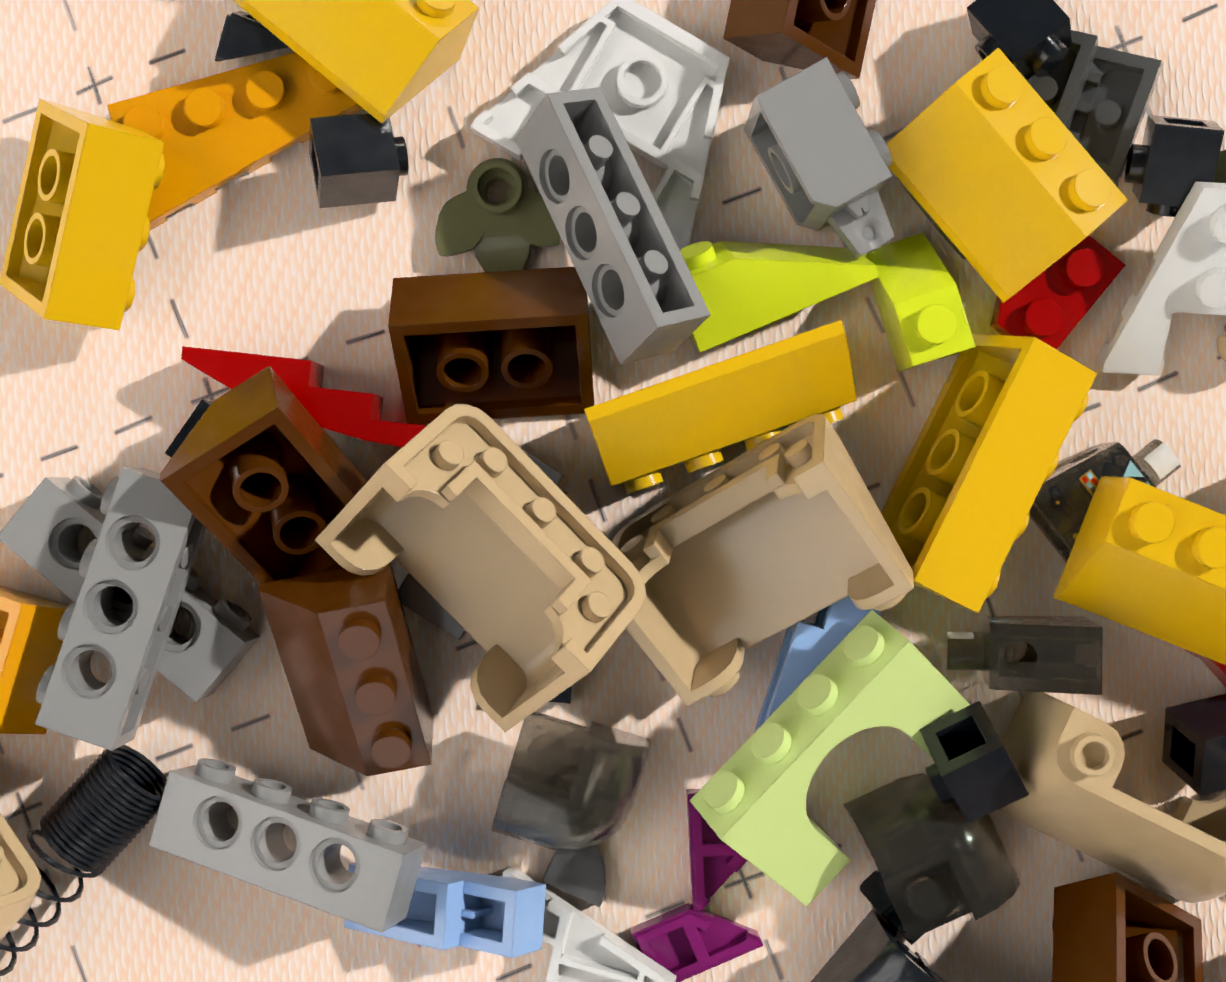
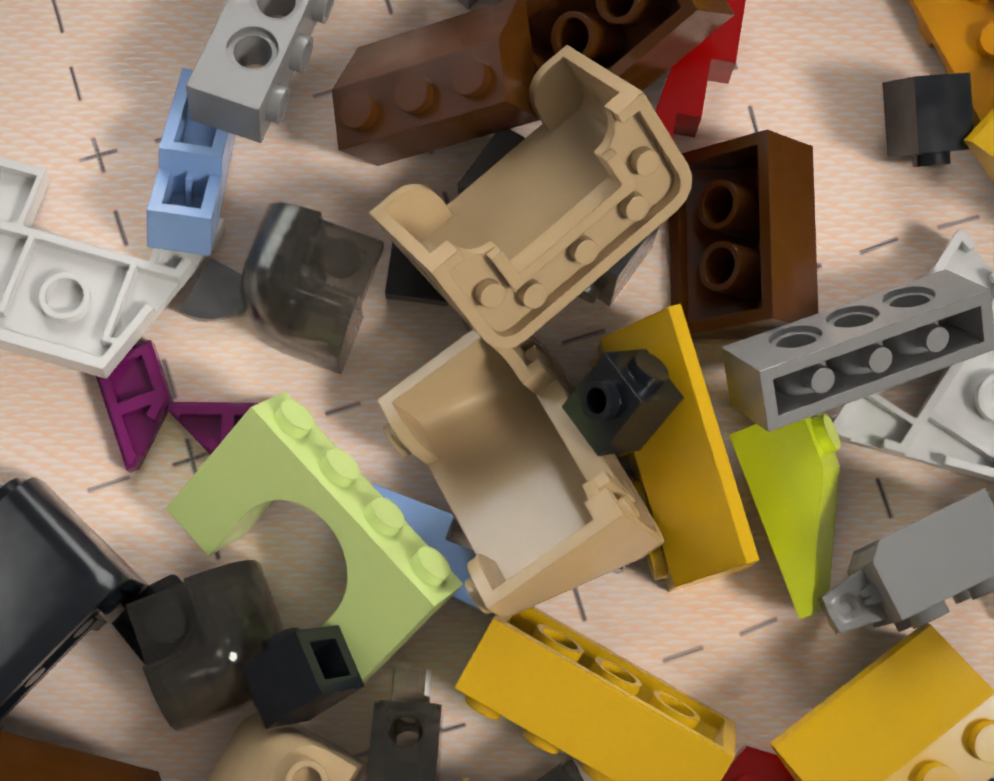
camera: 100 degrees right, 10 degrees down
olive plate [435,158,561,272] -> none
neon yellow slope [865,233,976,372] -> none
none -> black brick [562,349,684,456]

